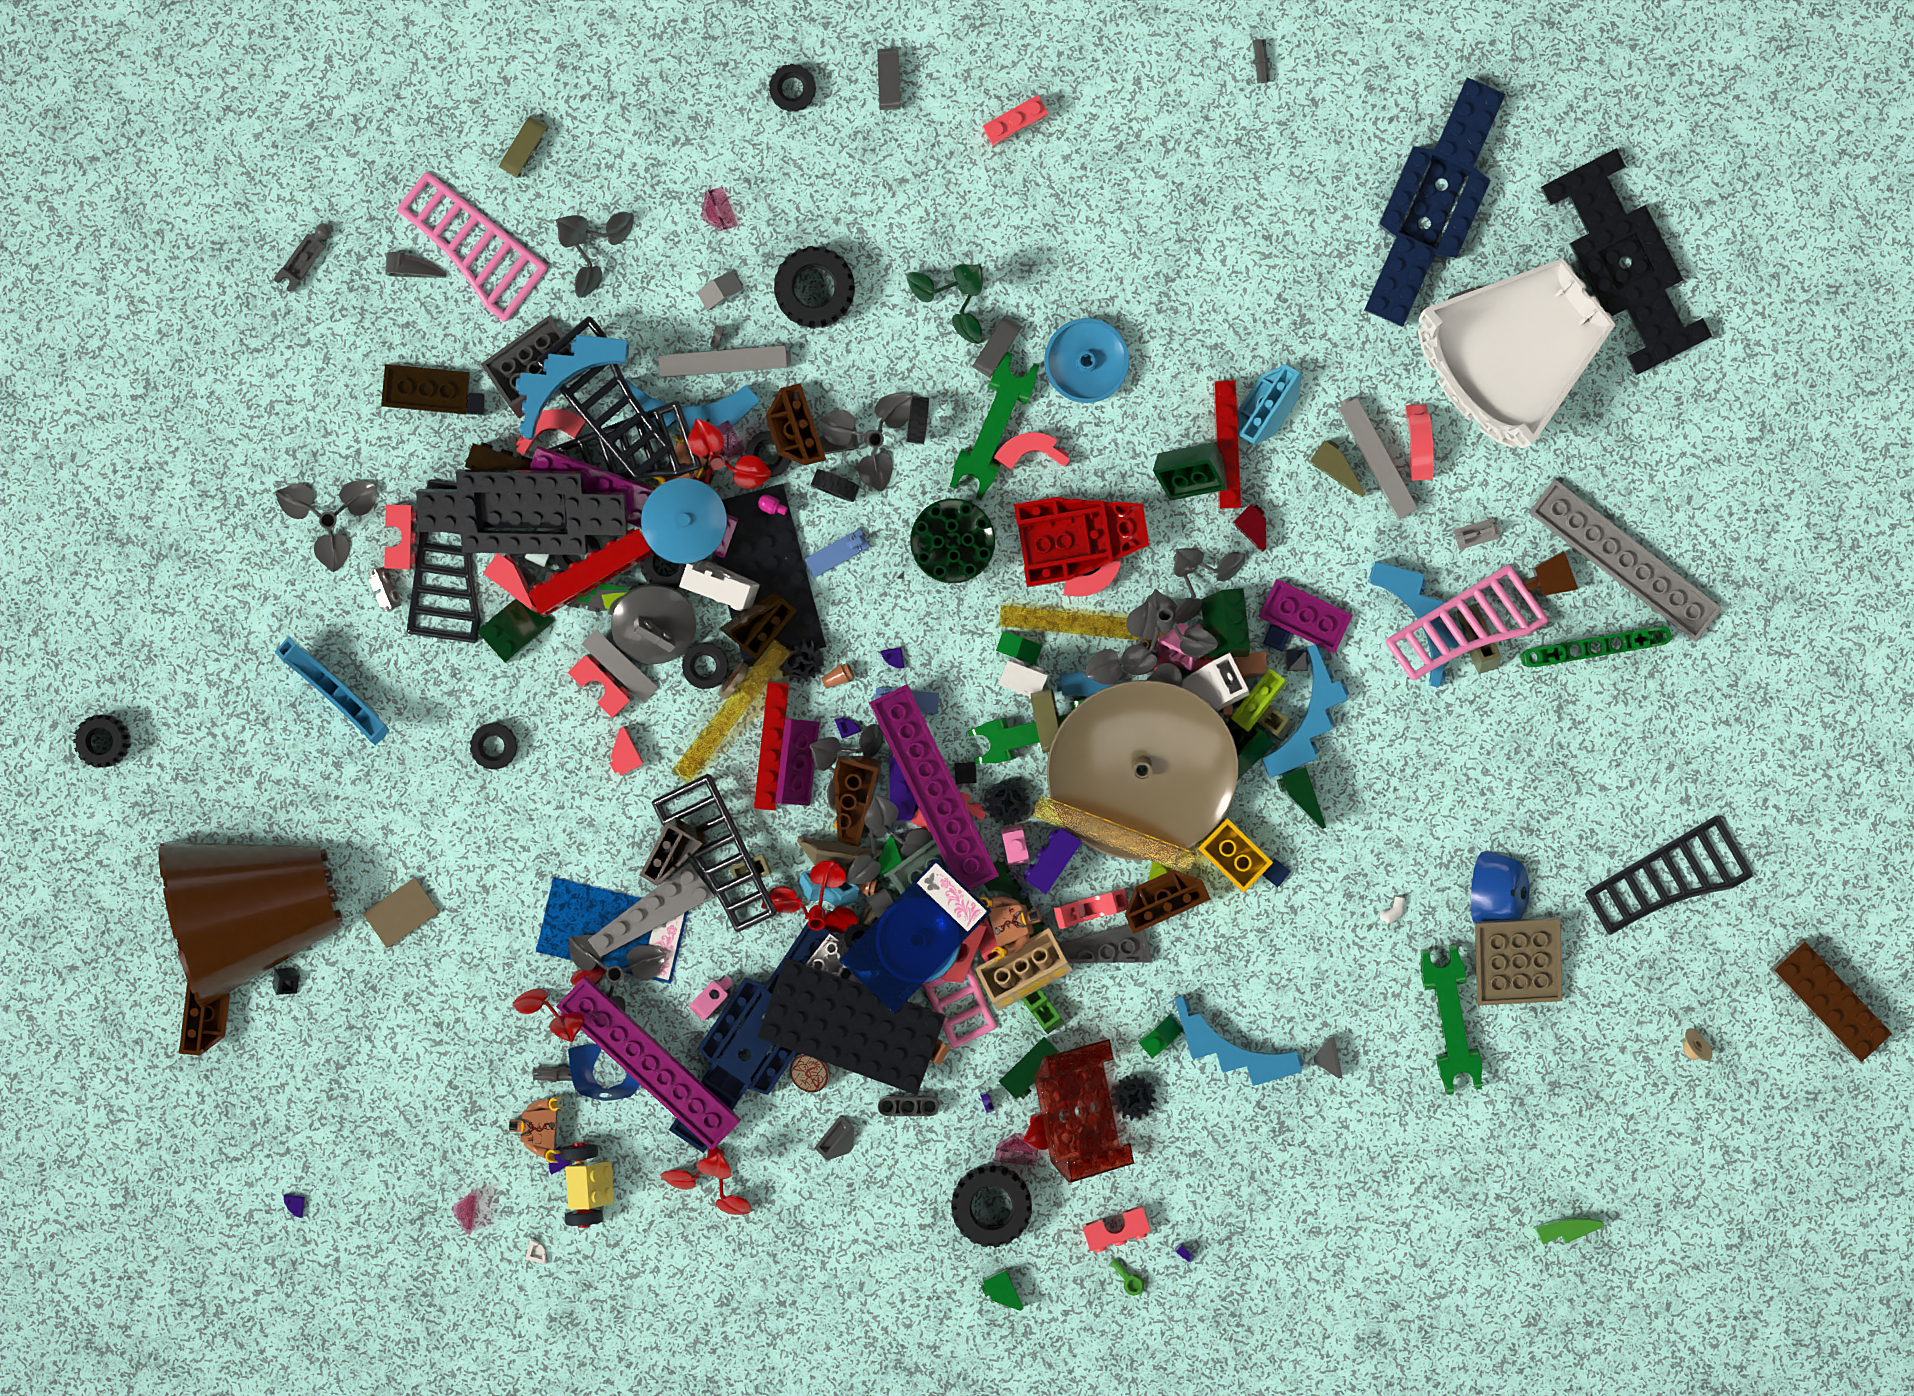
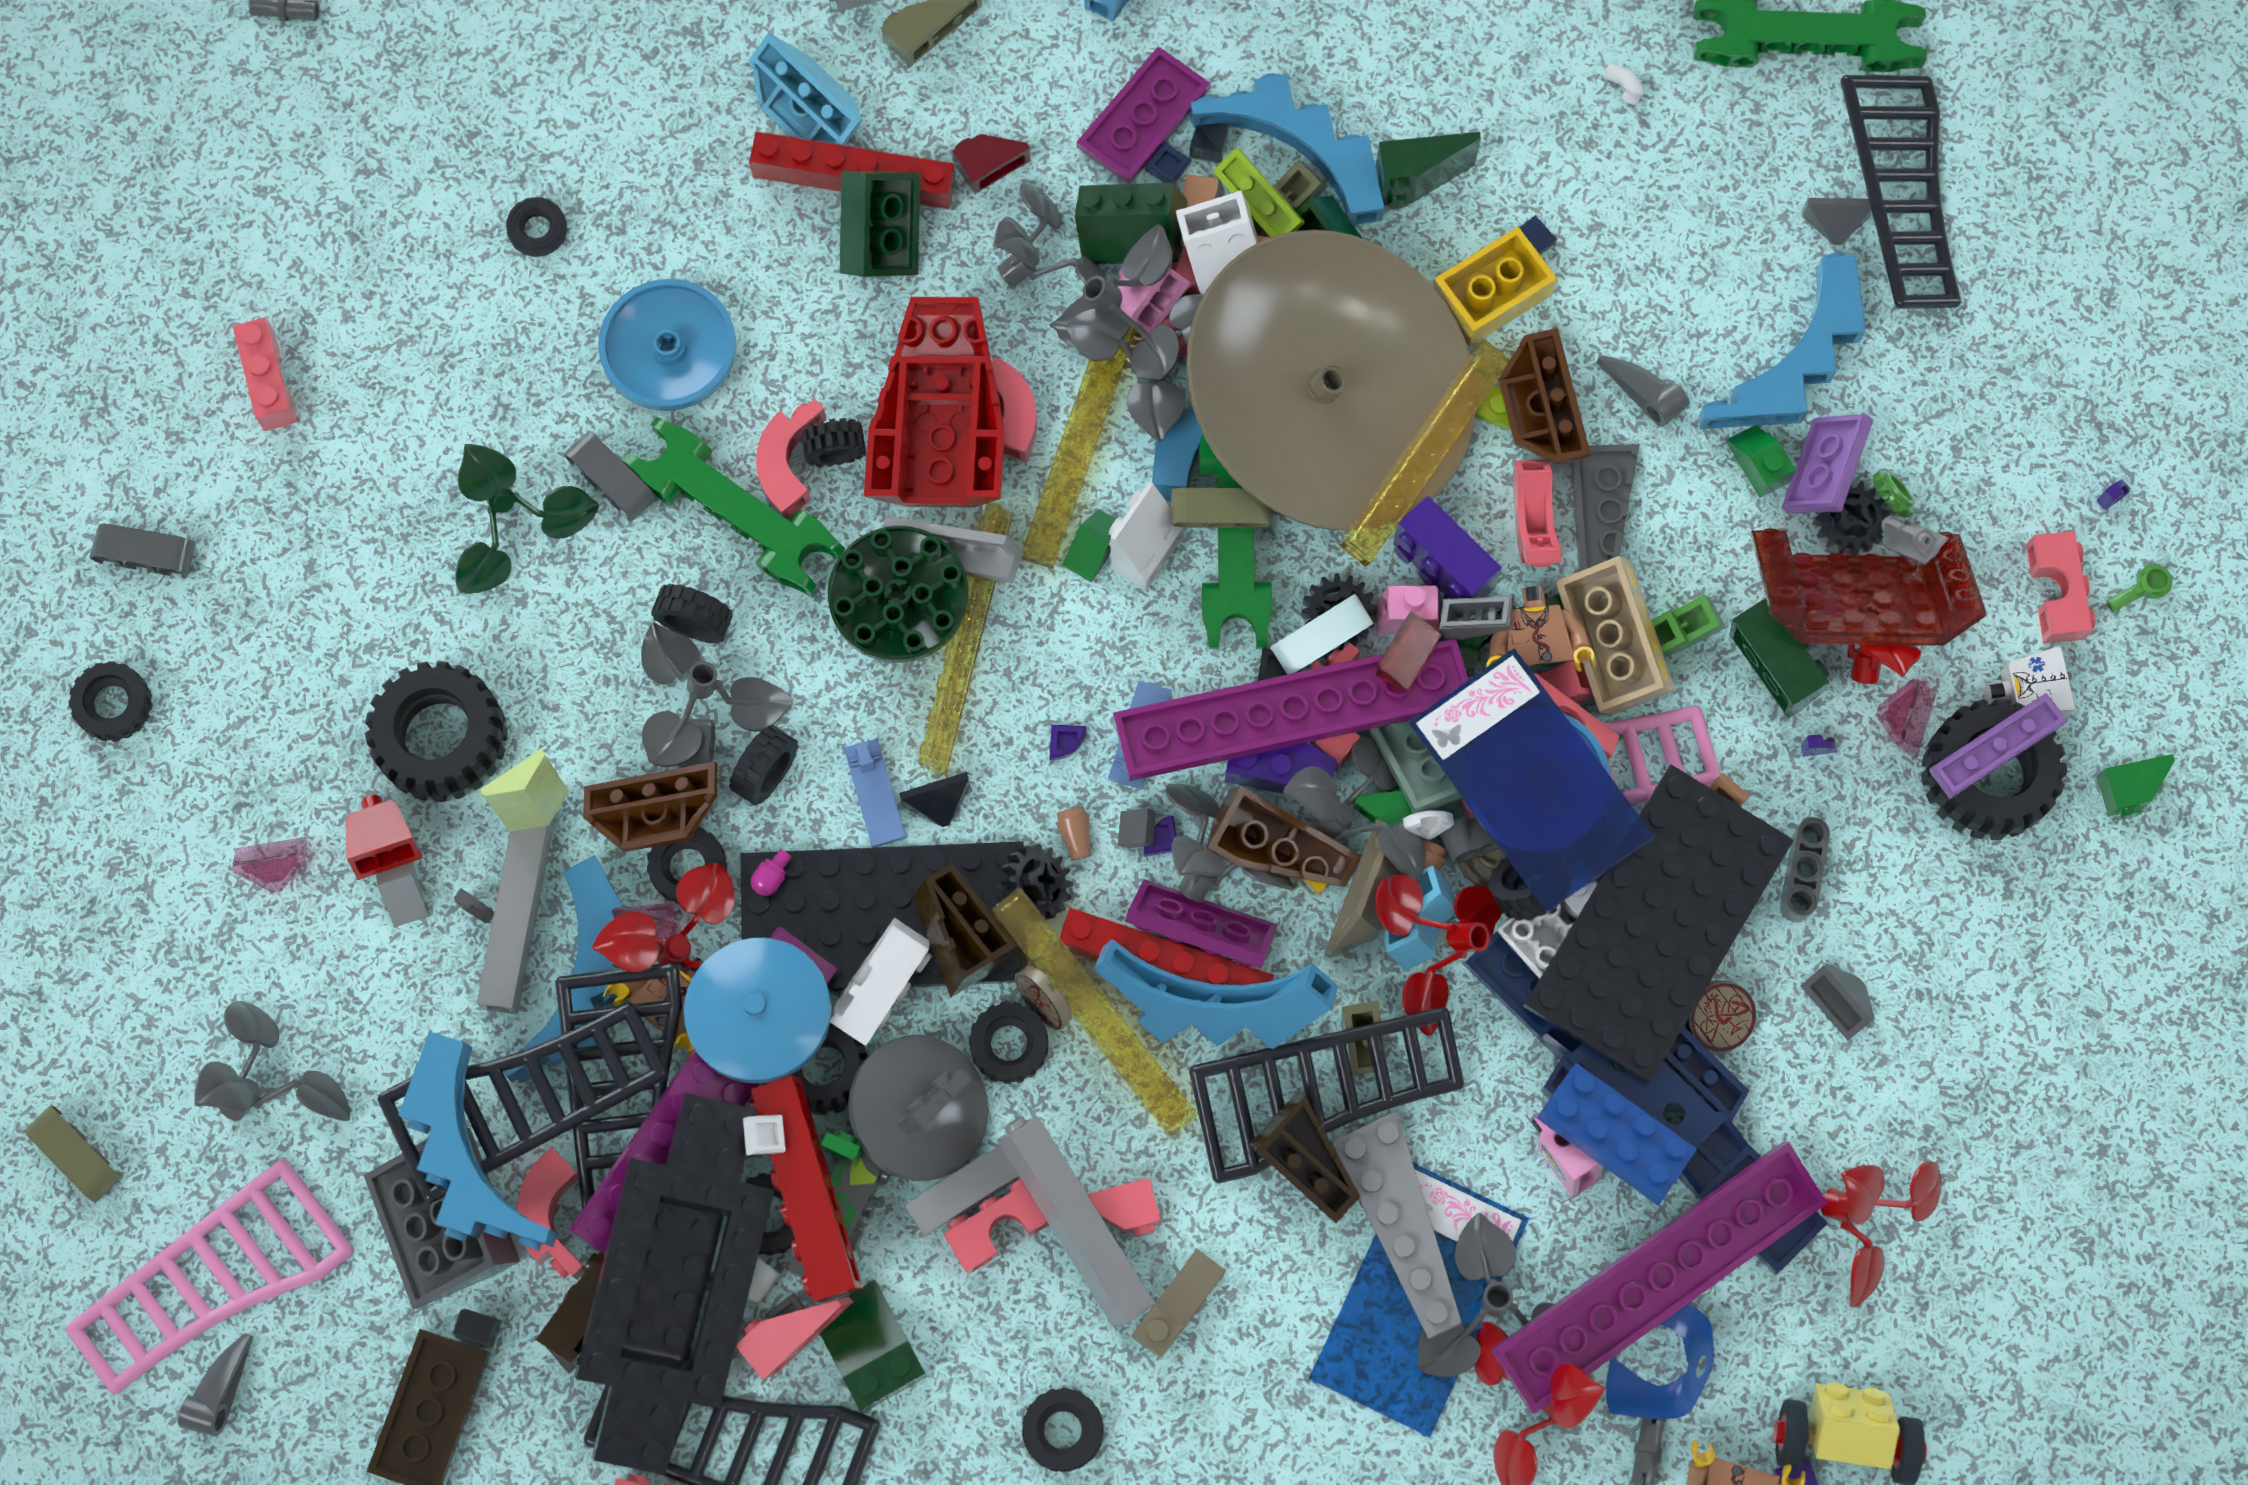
camera: 80 degrees left, 15 degrees down
none -> torso [346,795,423,880]
none -> yellowish green slope [479,749,569,832]
none -> black tyre [506,197,567,257]
none -> white tile [743,1115,786,1155]
none -> black tyre [801,418,866,468]
none -> green plate [821,1130,863,1165]
none -> light grey fence [883,516,1023,583]
none -> black slope [899,772,970,827]
none -> clear yellow plate [918,503,1013,775]
none -> light grey brick [997,1116,1155,1326]
none -> dark azure arch [1094,939,1339,1049]
none -> dark grey tile [1118,808,1156,848]
none -> dark tan slope [1132,1249,1226,1360]
none -> light aqua beam [1270,594,1374,675]
none -> clear red slope [1376,611,1441,692]
none -> white tile [1403,810,1455,840]
none -> dark grey slope [1440,596,1514,641]
none -> blue plate [1536,1063,1697,1206]
none -> dark grey piece [1597,355,1690,427]
none -> medium lavender tile [1781,414,1874,514]
none -> black bar [1840,75,1961,309]
none -> bright green gear [1873,469,1915,517]
none -> light grey hinge [1881,516,1948,565]
none -> medium lavender tile [1929,693,2068,799]
none -> white torso [1985,646,2076,718]

